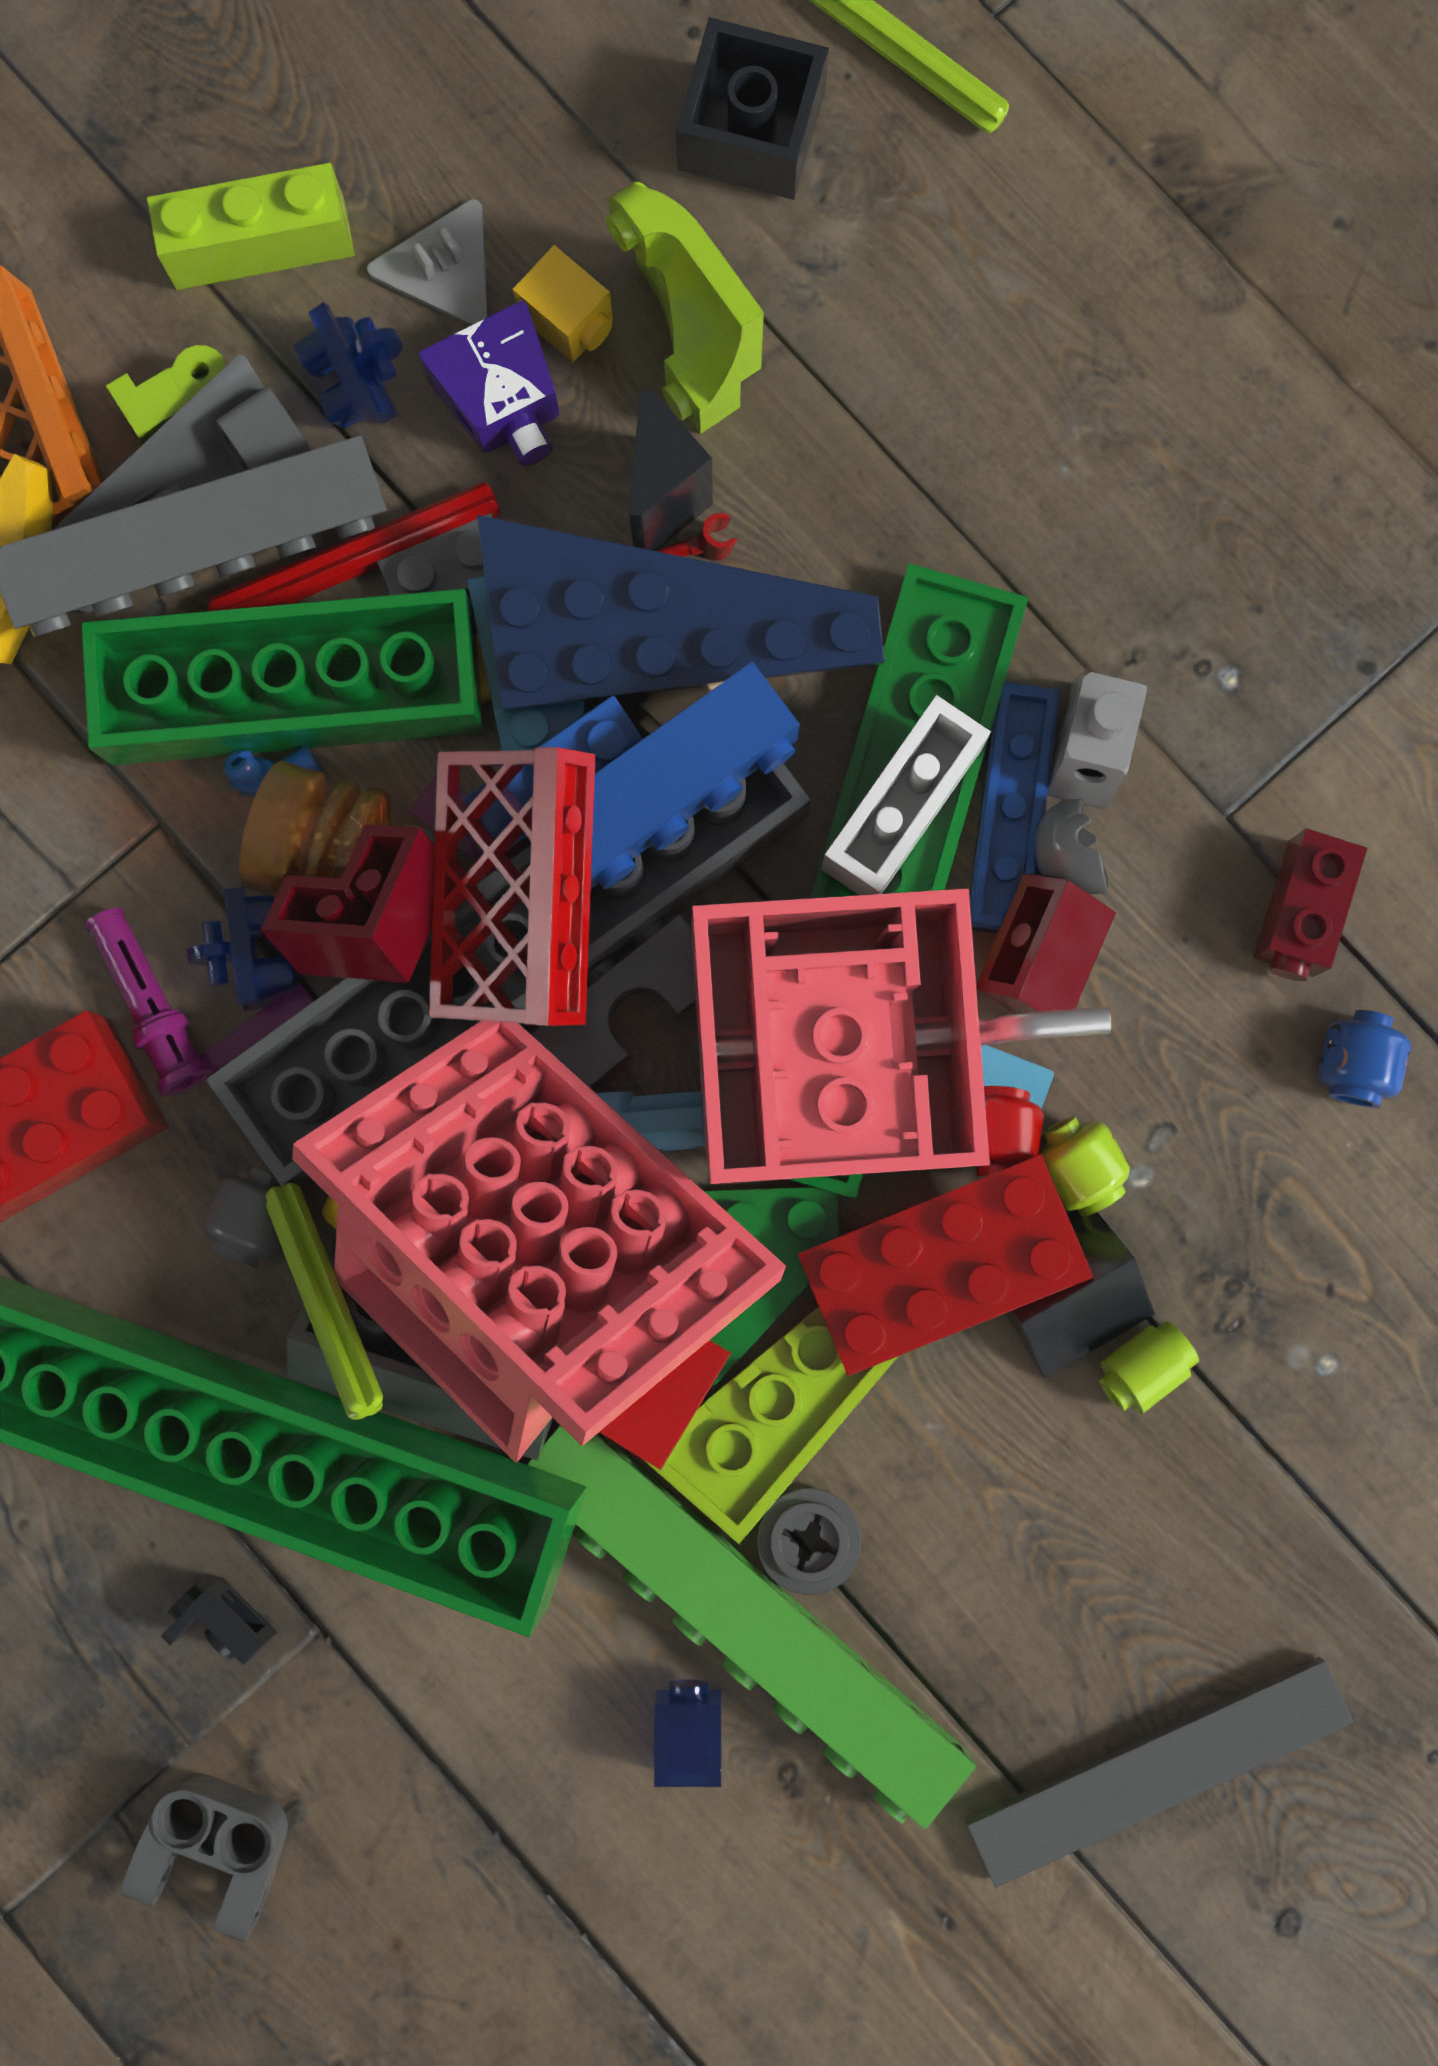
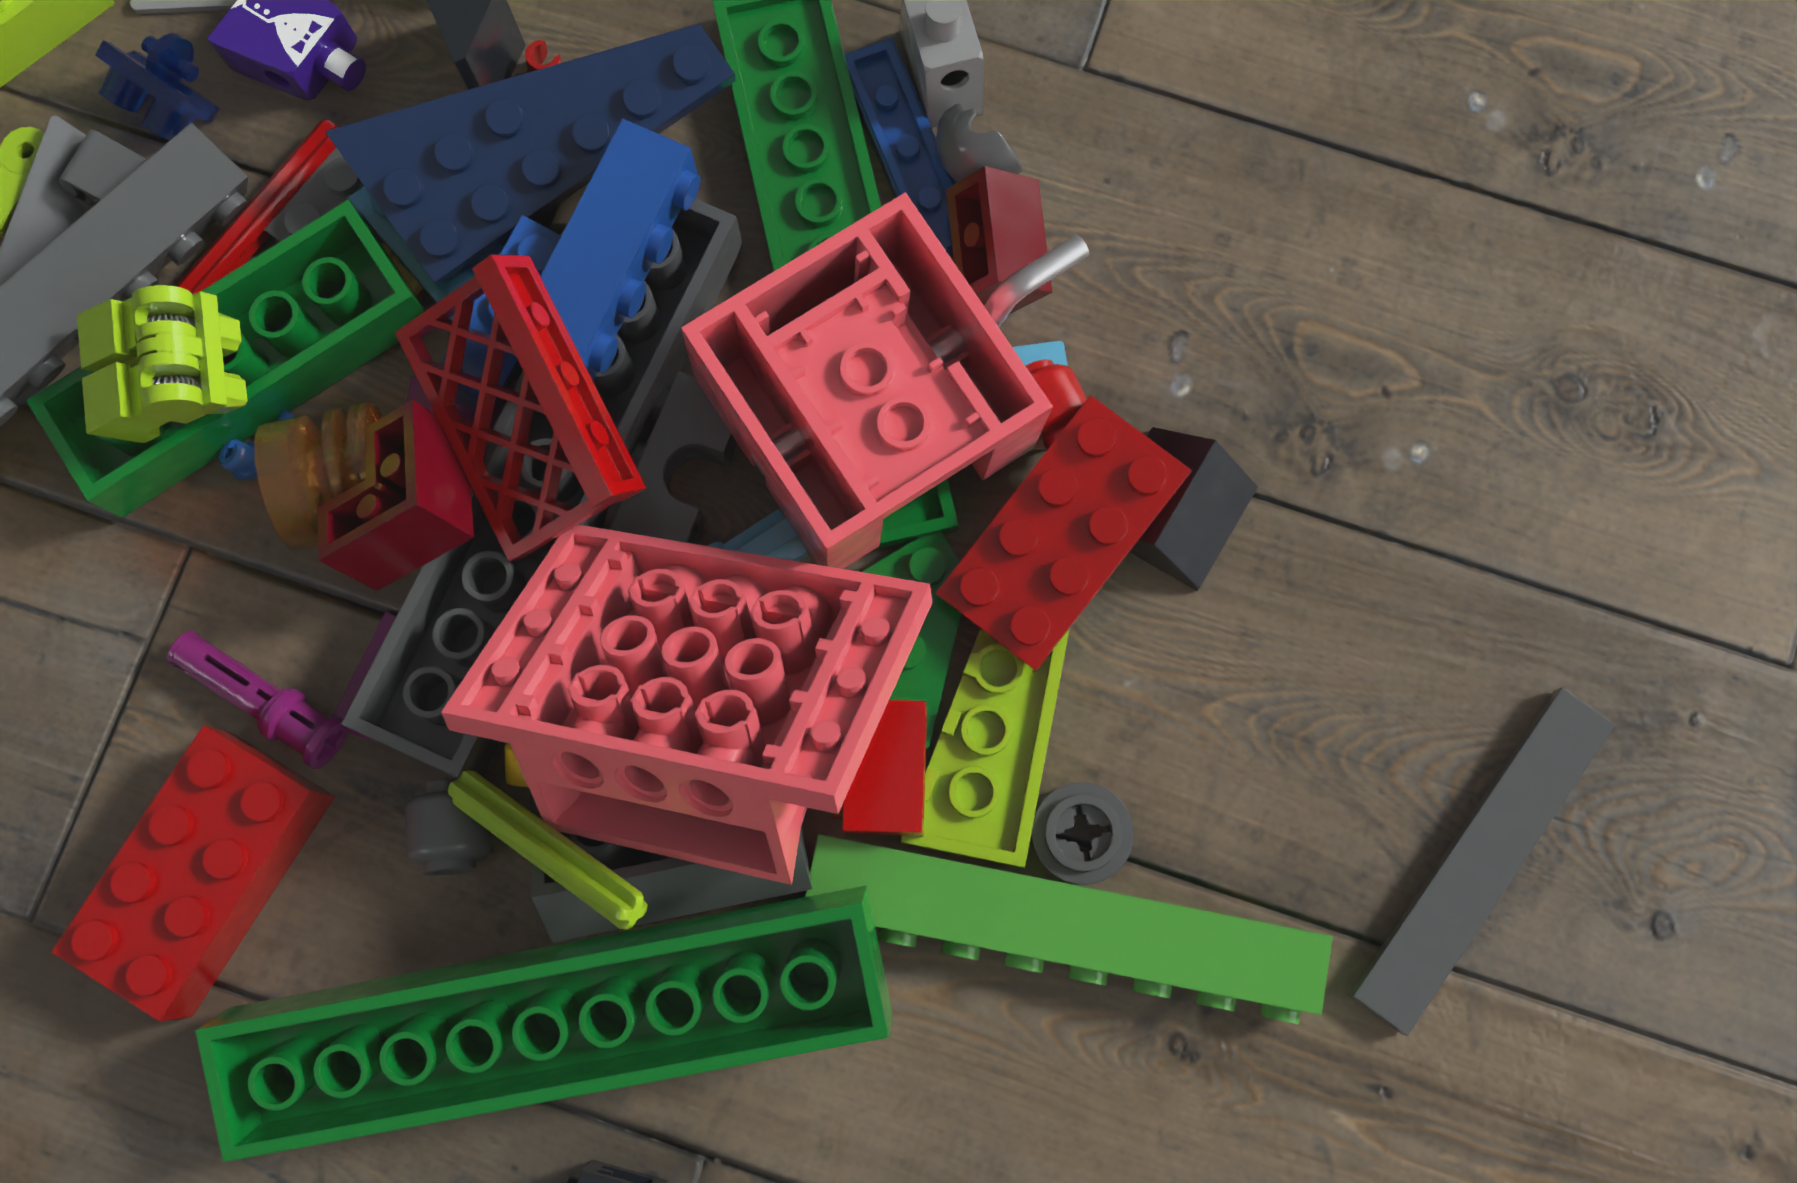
camera: 30 degrees left, 5 degrees down
clear blue hips [186,887,296,1011] -> none
clear blue brick [654,1679,721,1787] -> none
white brick [821,695,991,895] -> none
lime head [1041,1116,1130,1216] -> none
lime brick [1099,1321,1199,1415] -> none
dark red brick [1253,828,1368,981] -> none
blue head [1317,1010,1411,1108] -> none
none -> lime hips [77,285,248,443]

